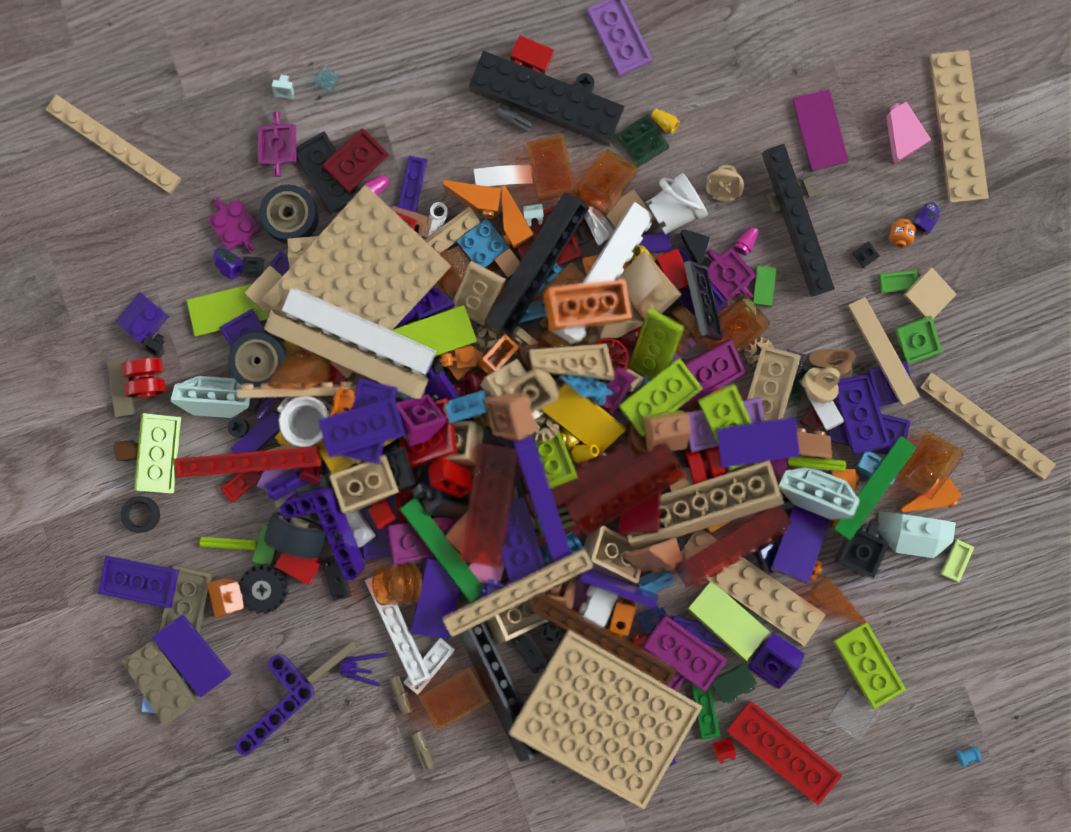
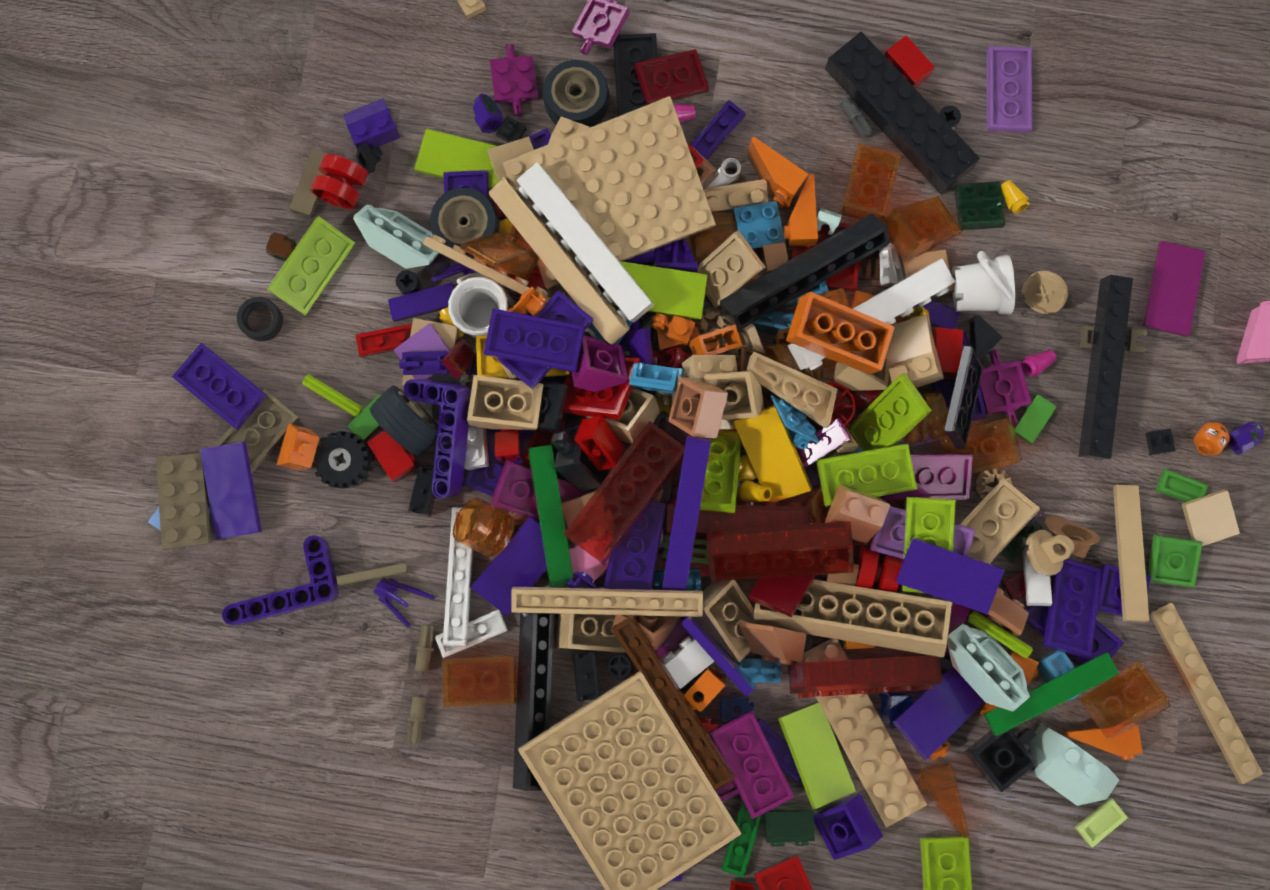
camera: 25 degrees right, 5 degrees down
red plate [175,446,321,478] -> none
white slope [474,165,533,188] -> none
tan gear [530,414,559,442] -> none

